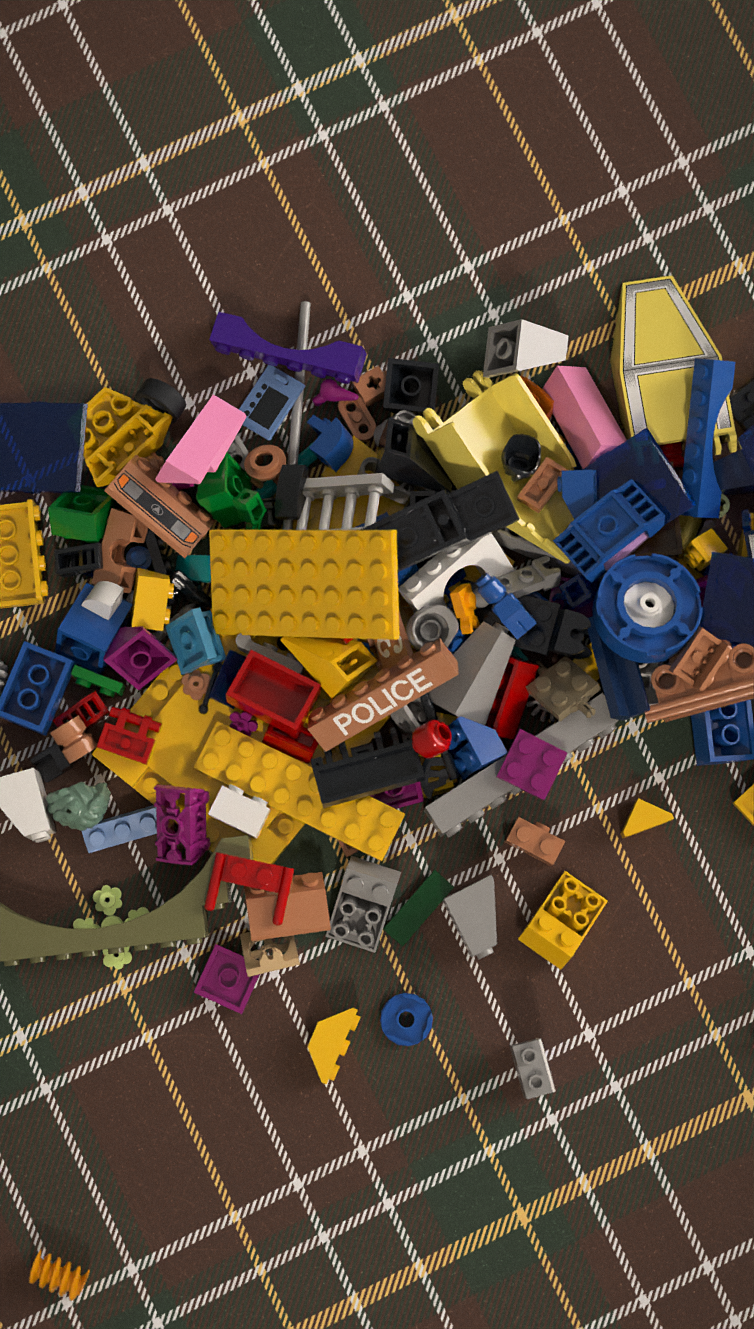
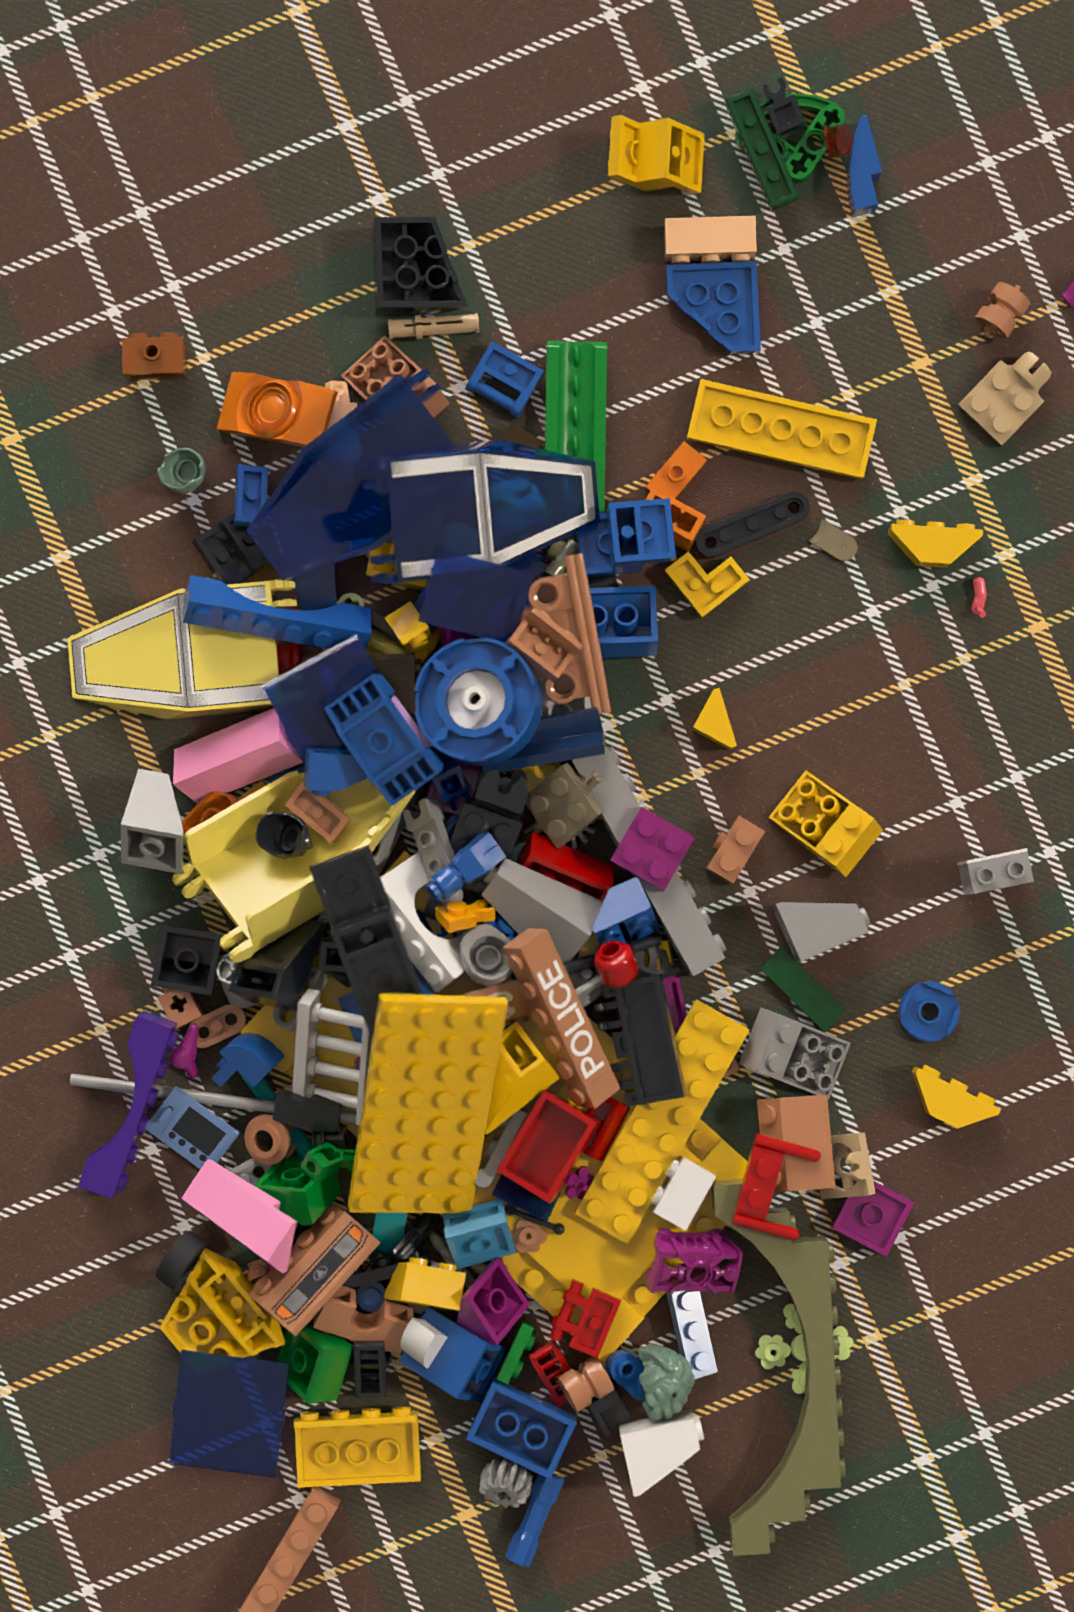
camera: 85 degrees left, 5 degrees up
none -> blue plate [605,1350,646,1401]

